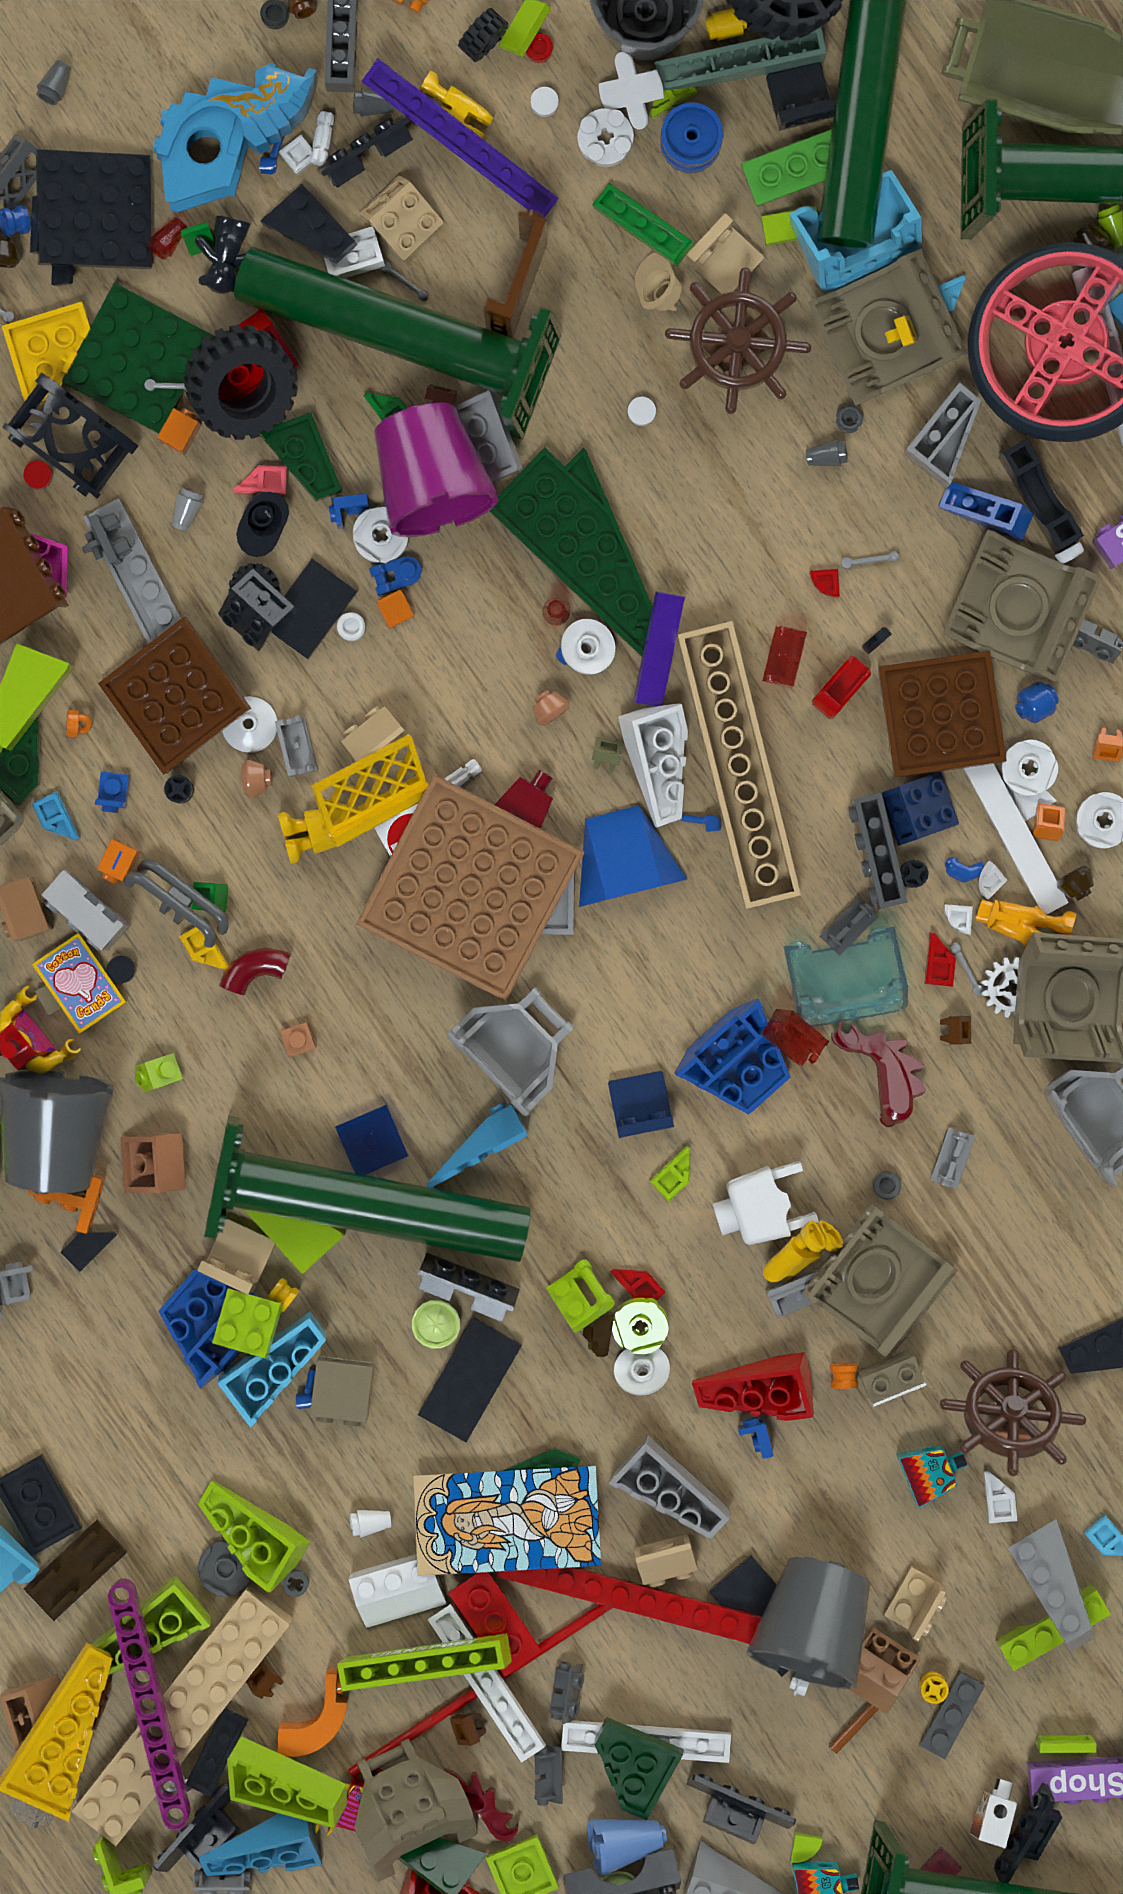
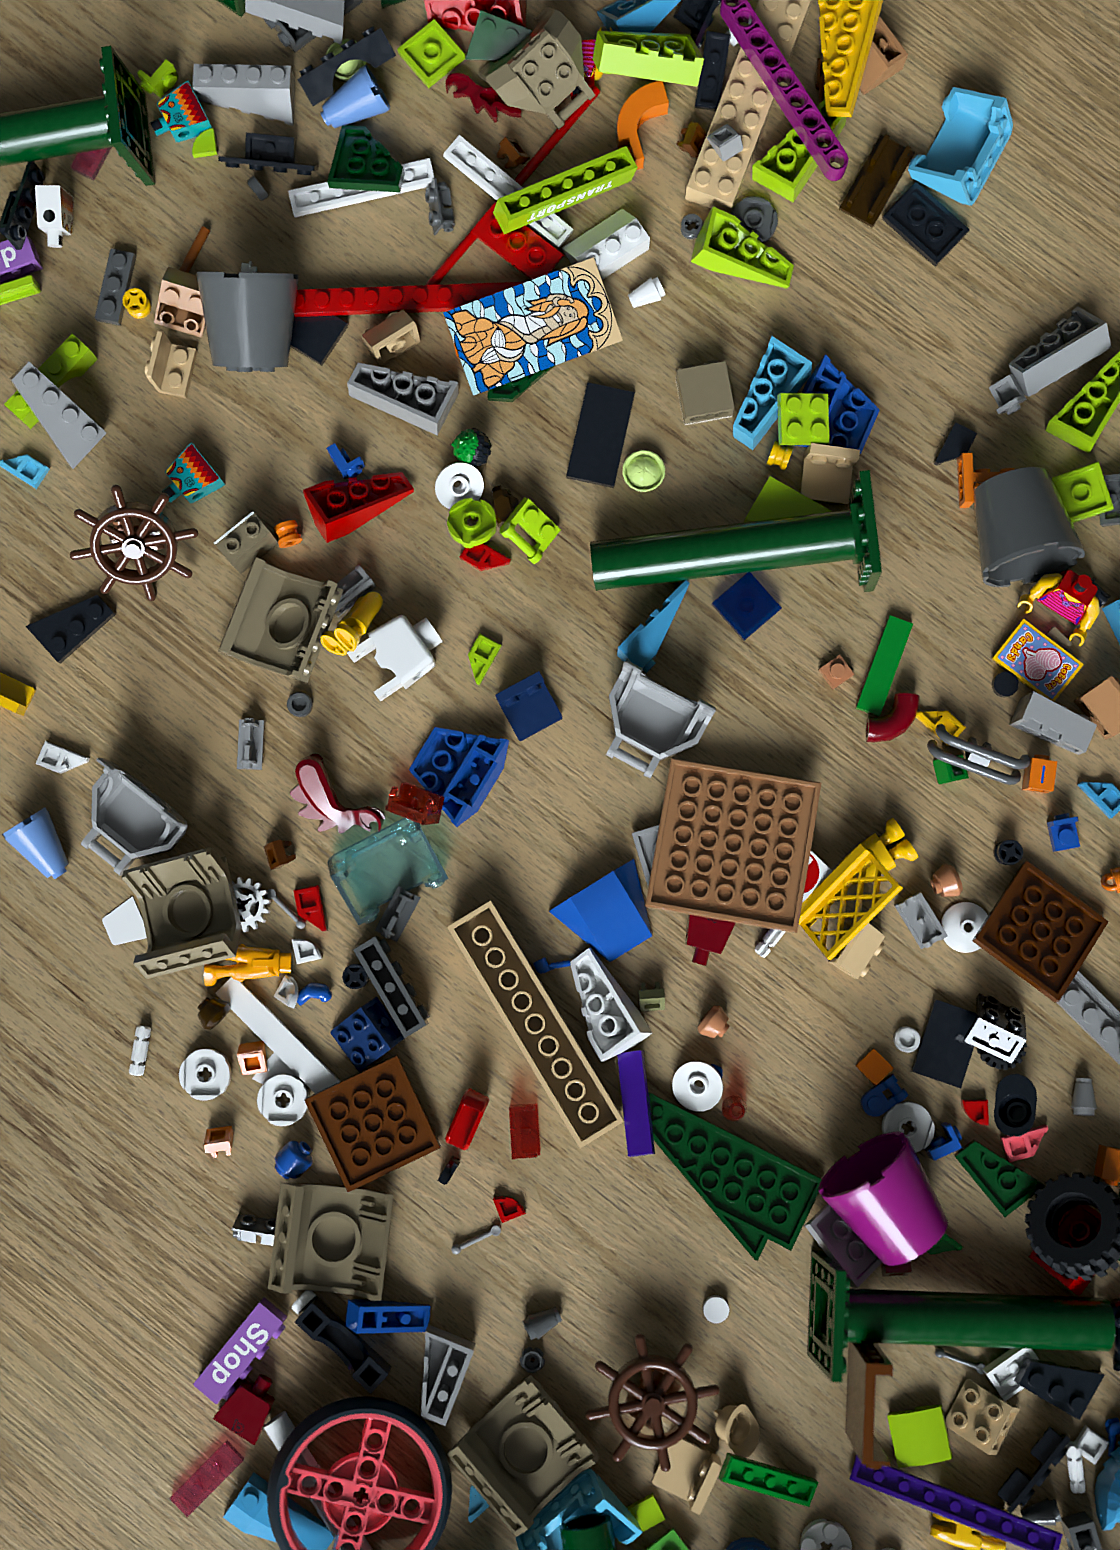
camera: 170 degrees right, 5 degrees down
nougat slope [121,1133,186,1193] -> none
lime bracket [134,1053,183,1093] -> none
blue hand [296,1370,315,1409] -> none
black brick [418,1252,520,1322] -> none
dark grey hinge [534,1744,563,1806] -> none
yellow tile [885,315,919,347] -> none
white tile [983,1470,1017,1524] -> none
none -> dark grey tile [247,176,269,201]
none -> piece [451,428,492,467]
none -> light grey slope [707,124,743,161]
none -> green tile [855,615,913,717]
none -> lime slope [887,1405,953,1468]
none -> red tile [961,1099,989,1126]

